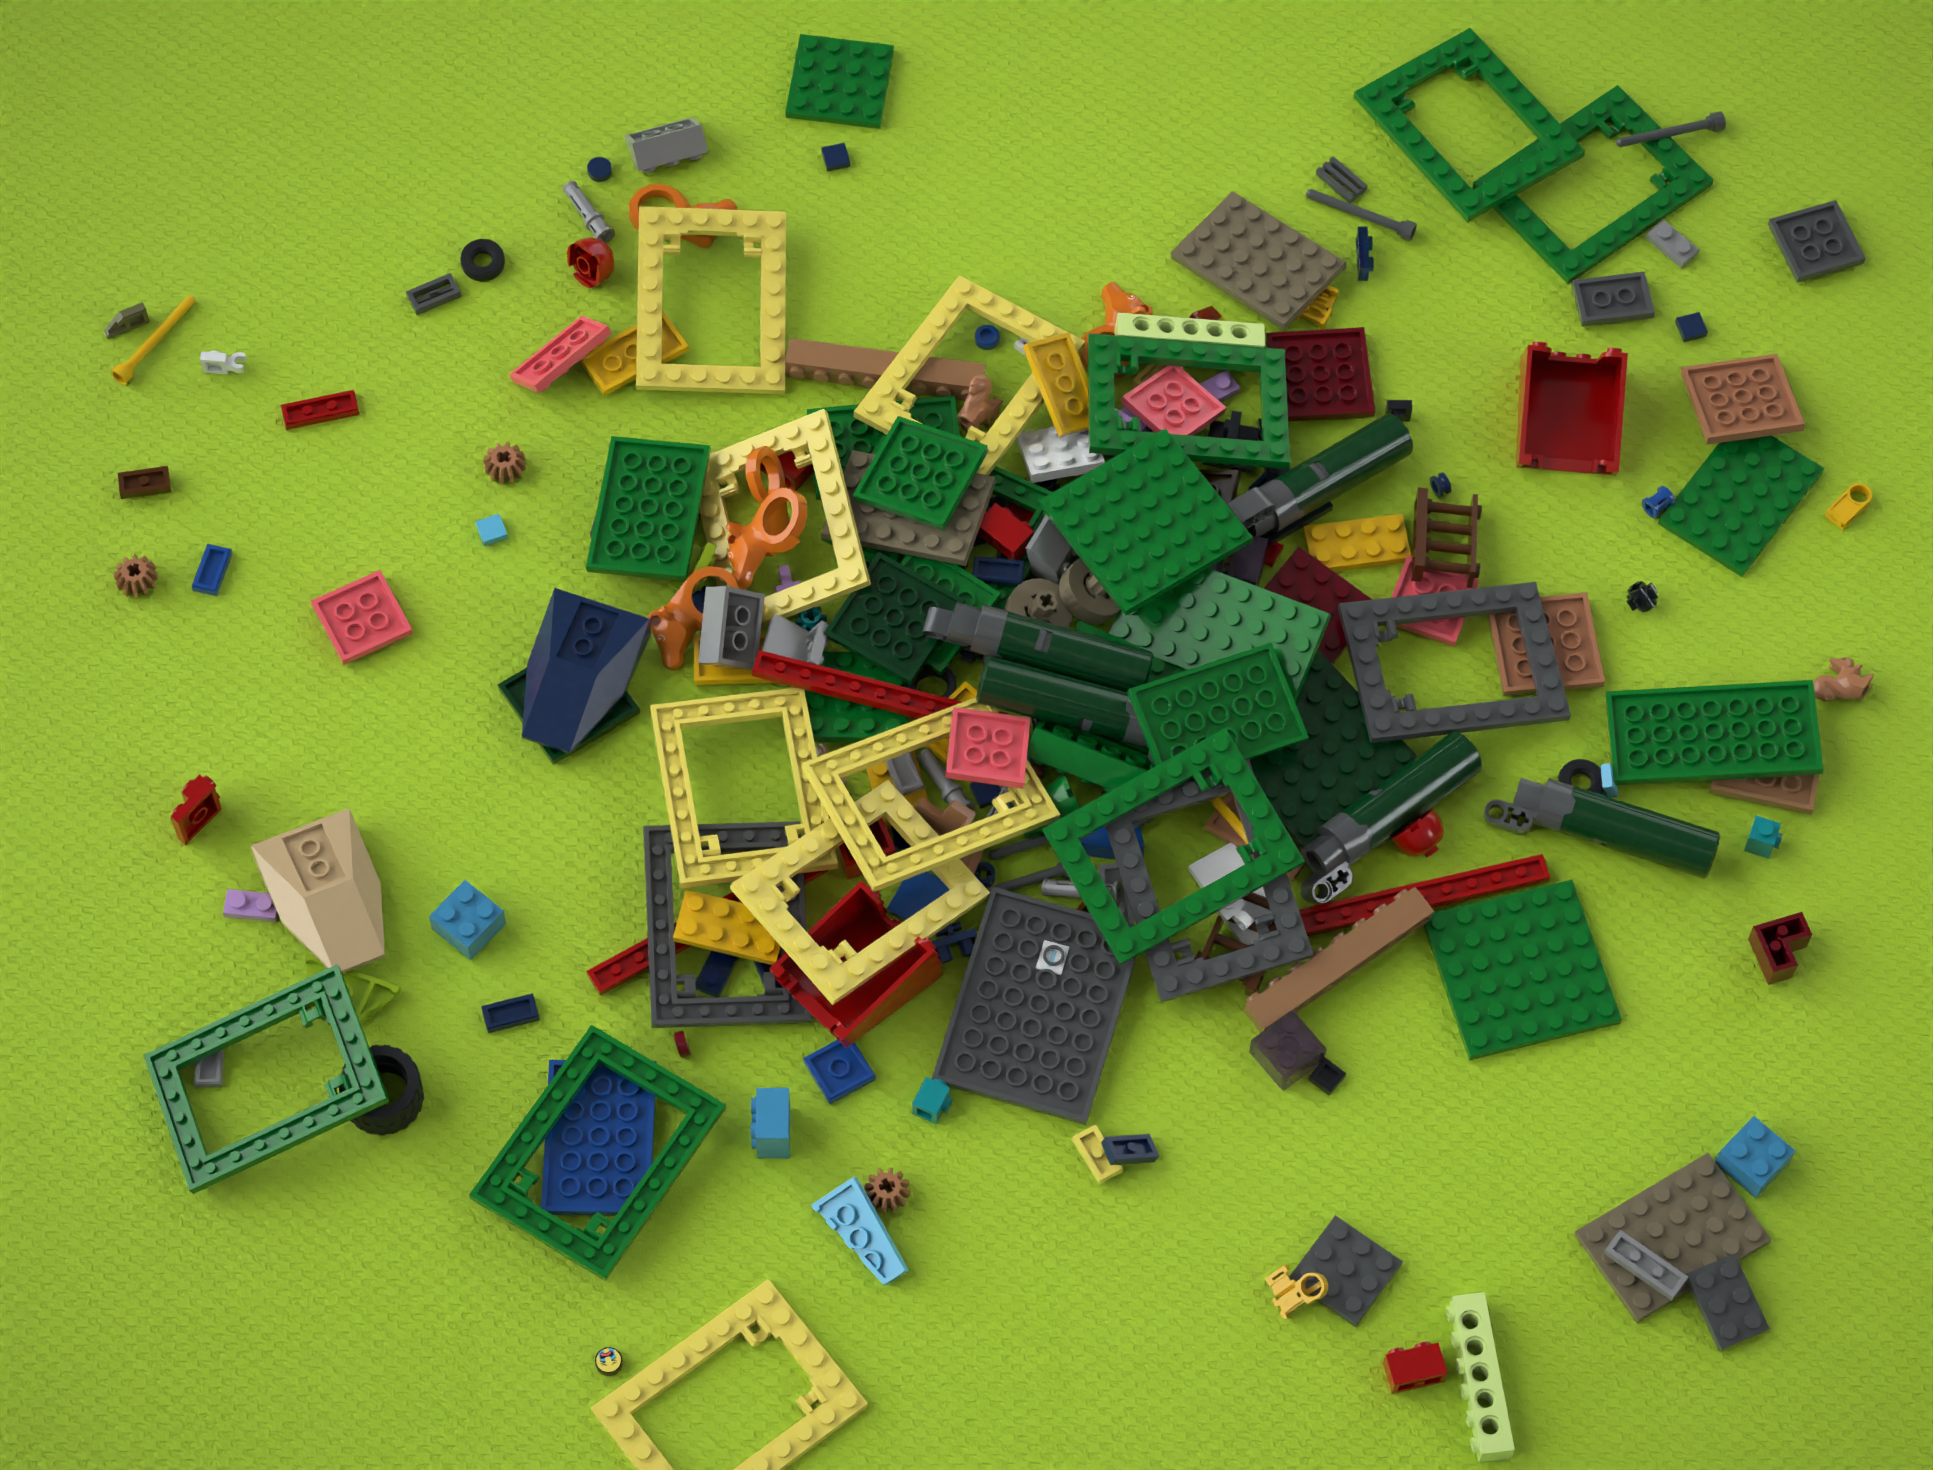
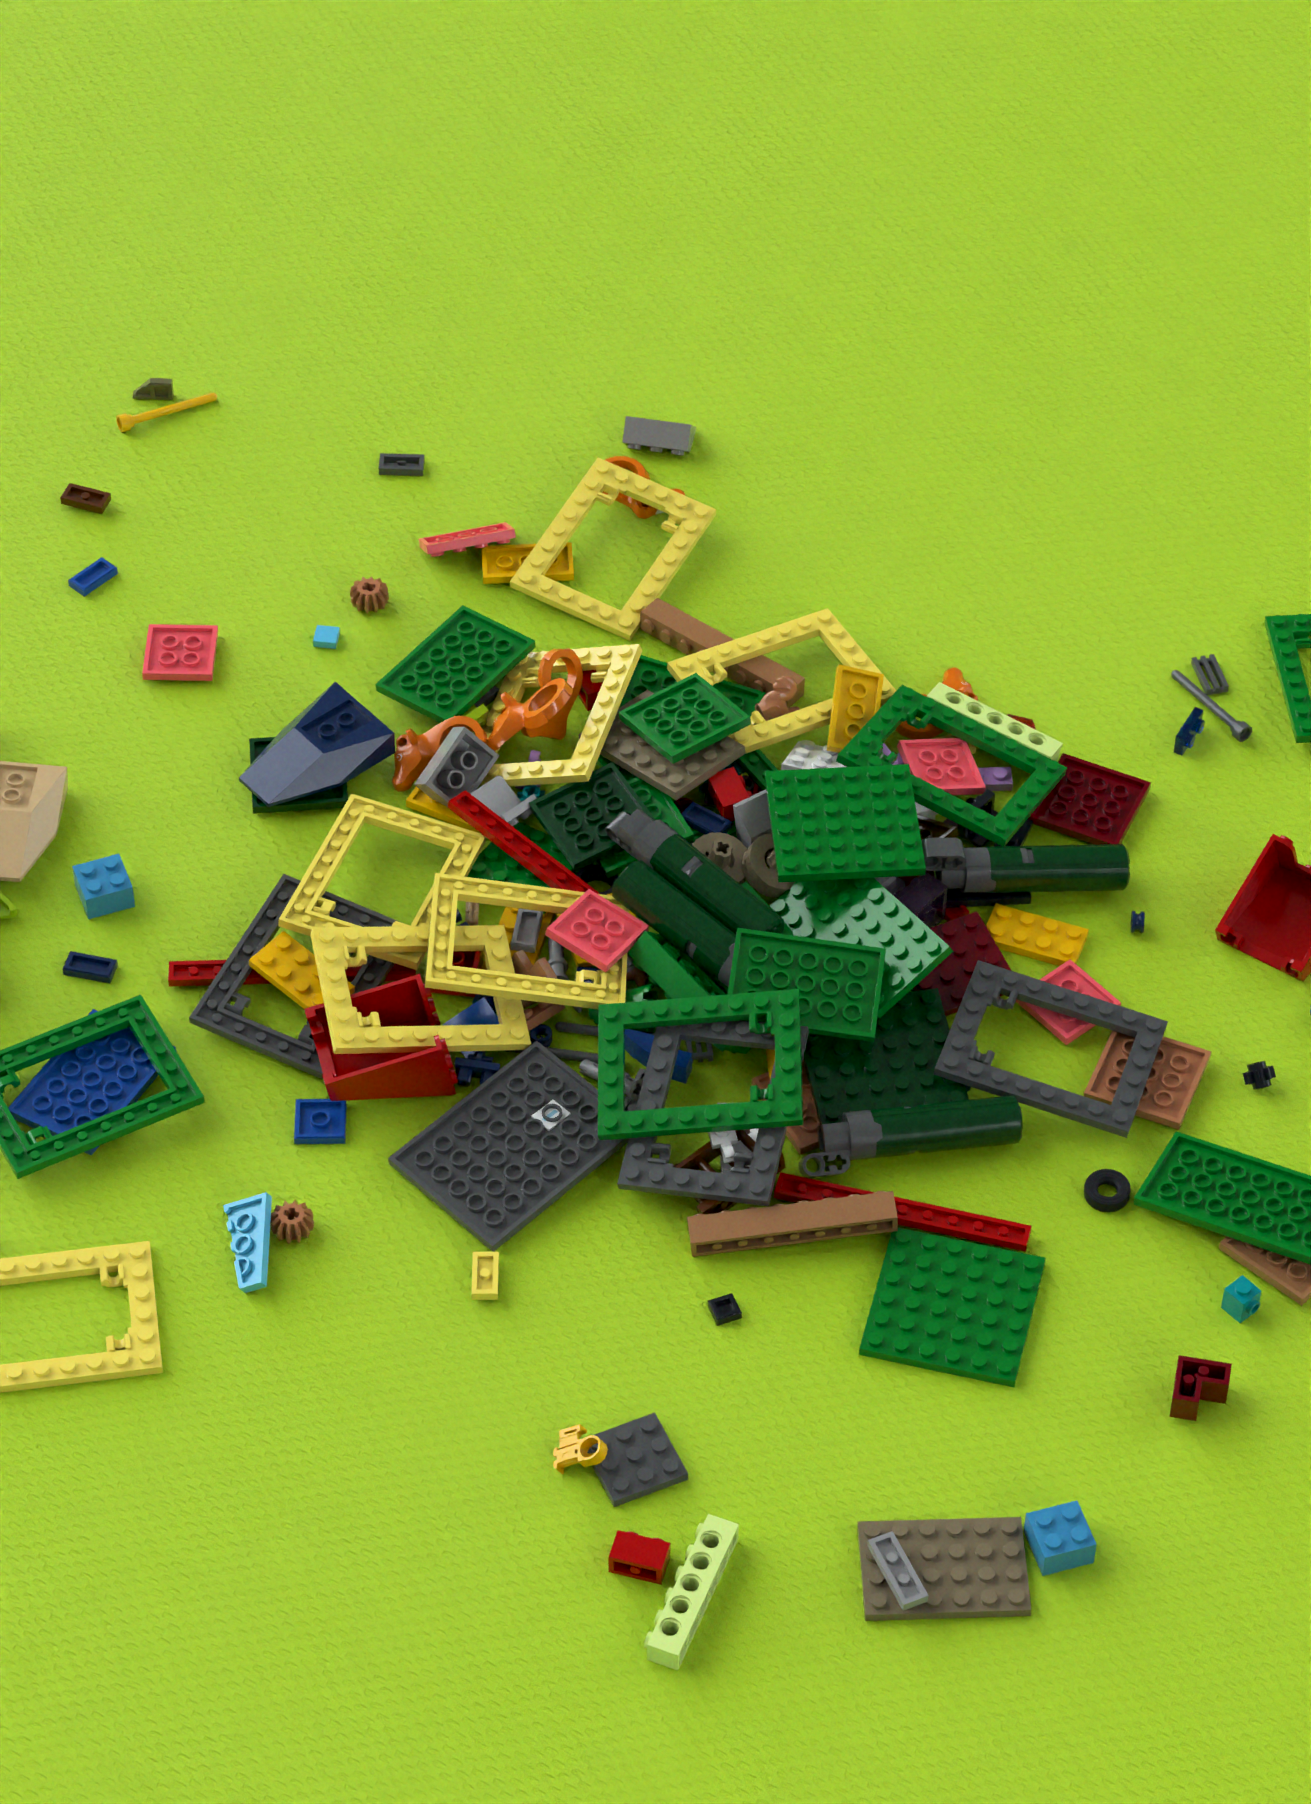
camera: 30 degrees right, 15 degrees down
nougat gear [114,554,158,598] -> none
white plate [200,351,246,375] -> none
red tile [281,390,360,430] -> none
black tyre [460,239,505,281] -> none
light grey pin [563,181,615,243] -> none
red cylinder [567,237,614,288] -> none
dark blue tile [587,157,612,182] -> none
dark red tile [673,1030,691,1058] -> none
plate [695,950,739,997] -> none
dark azure brick [751,1088,790,1158] -> none
green plate [785,34,894,129] -> none
dark blue tile [821,143,850,172] -> none
teal brick [912,1077,953,1124] -> none
blue tile [975,325,1000,350] -> none
dark blue plate [1101,1134,1159,1166] -> none
dark tan plate [1171,191,1346,330] -> none
brick [1249,1010,1327,1091] -> none
yellow piece [1296,286,1338,330] -> none
black plate [1385,400,1412,422] -> none
red cylinder [1391,809,1444,858] -> none
reddish brown fence [1411,487,1482,588] -> none
dark green piece [1484,778,1721,878] -> none
medium azure tile [1600,763,1619,798] -> none
dark grey plate [1685,1253,1770,1351] -> none

